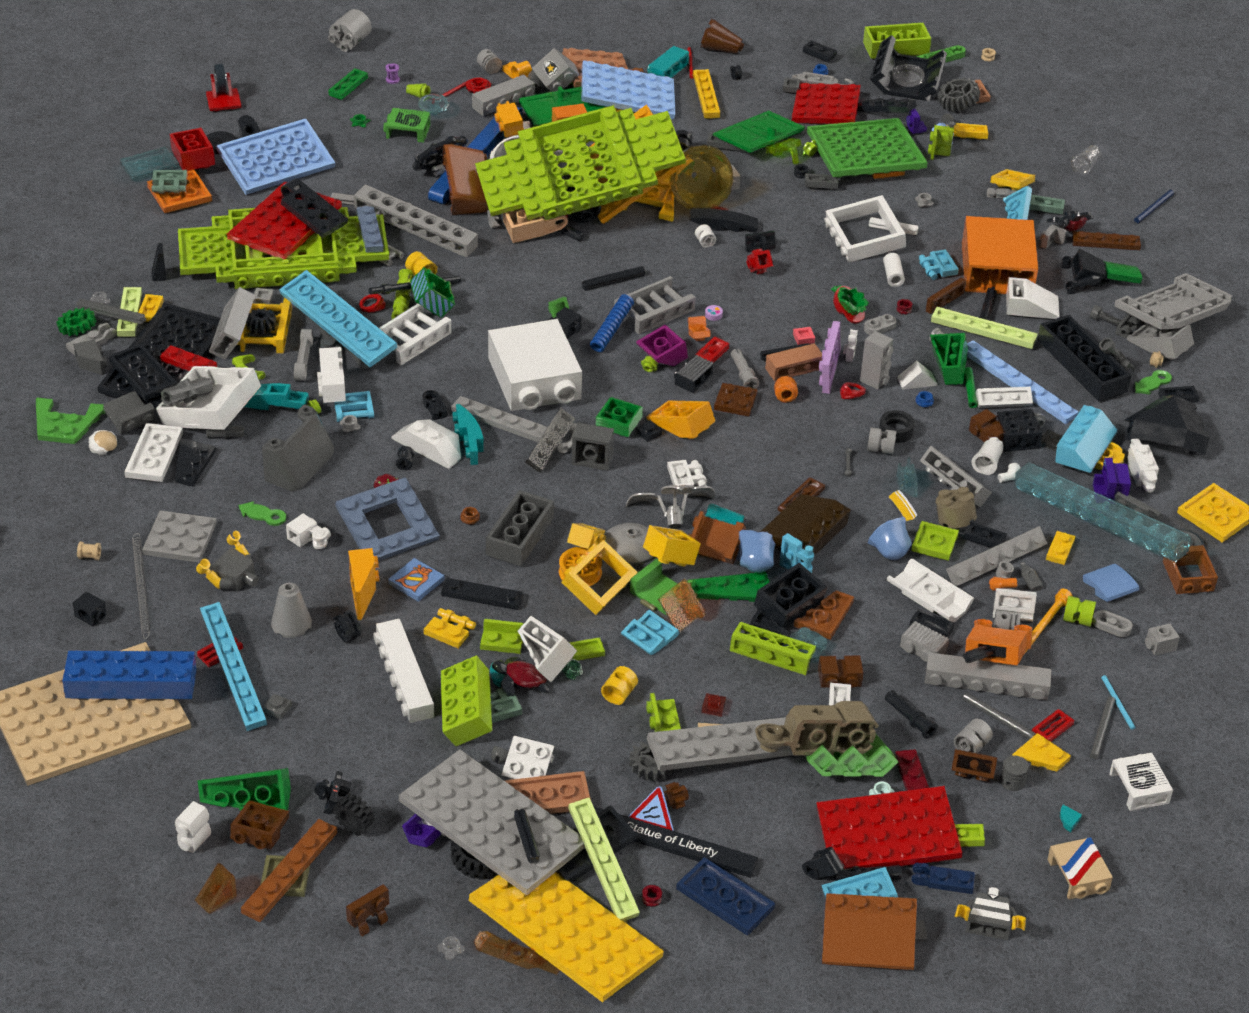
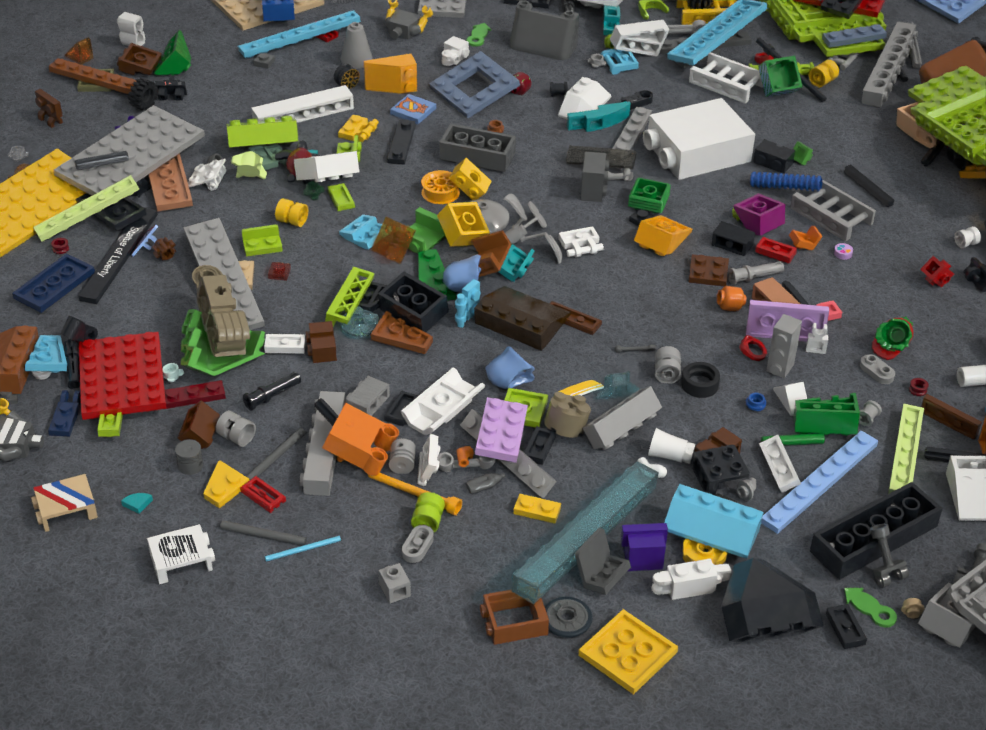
camera: 85 degrees right, 0 degrees up
yellow window [561,540,638,615] -> none
medium blue slope [1083,564,1139,602] -> none
none -> yellowish green piece [231,151,267,179]
none -> lavender plate [475,397,528,463]

